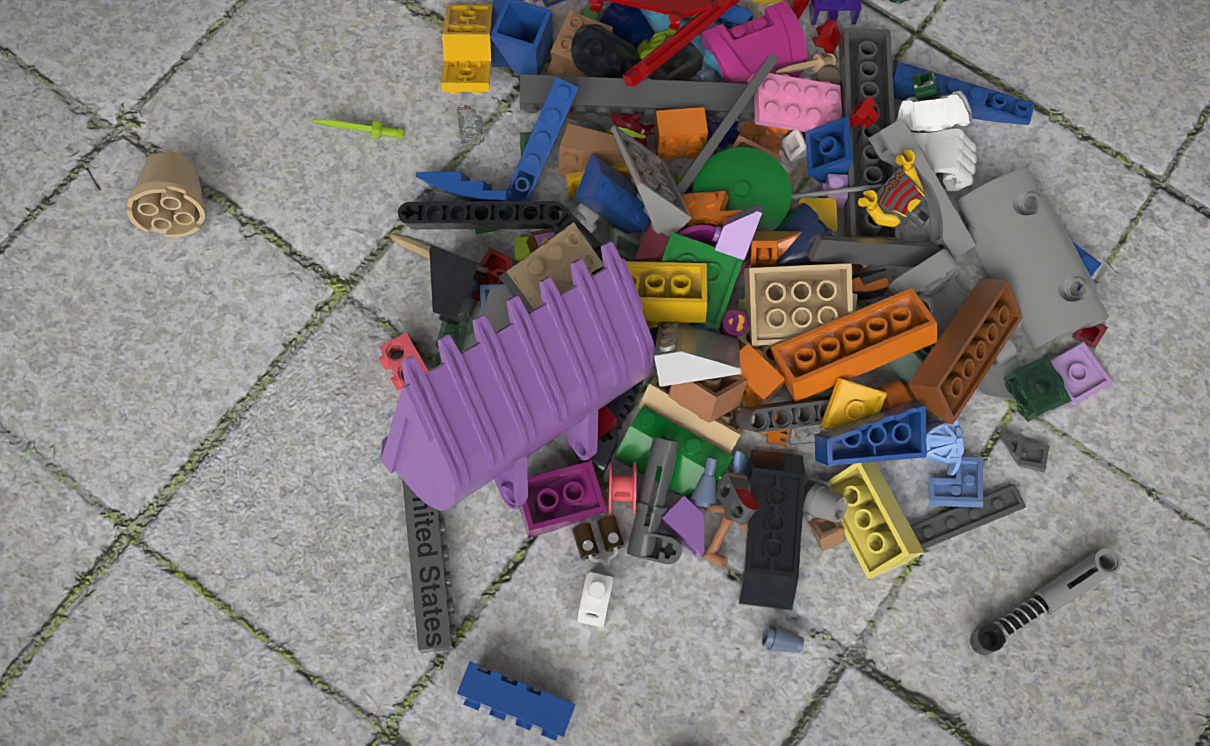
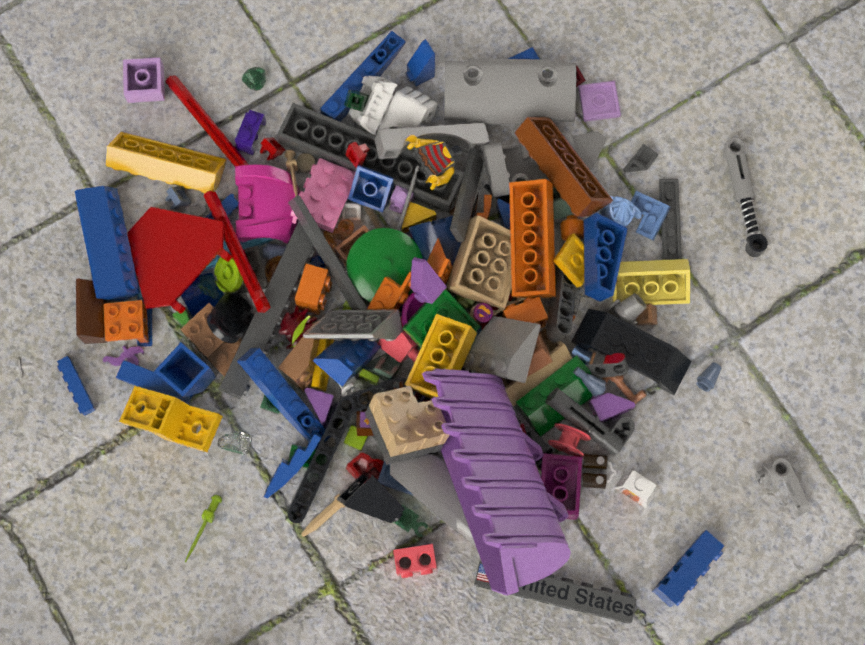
camera: 65 degrees left, 5 degrees up
clear green brick [1004,356,1072,423] -> none
none -> medium lavender slope [304,388,335,427]
none -> lime tile [359,369,379,385]
none -> blue slope [405,39,435,87]

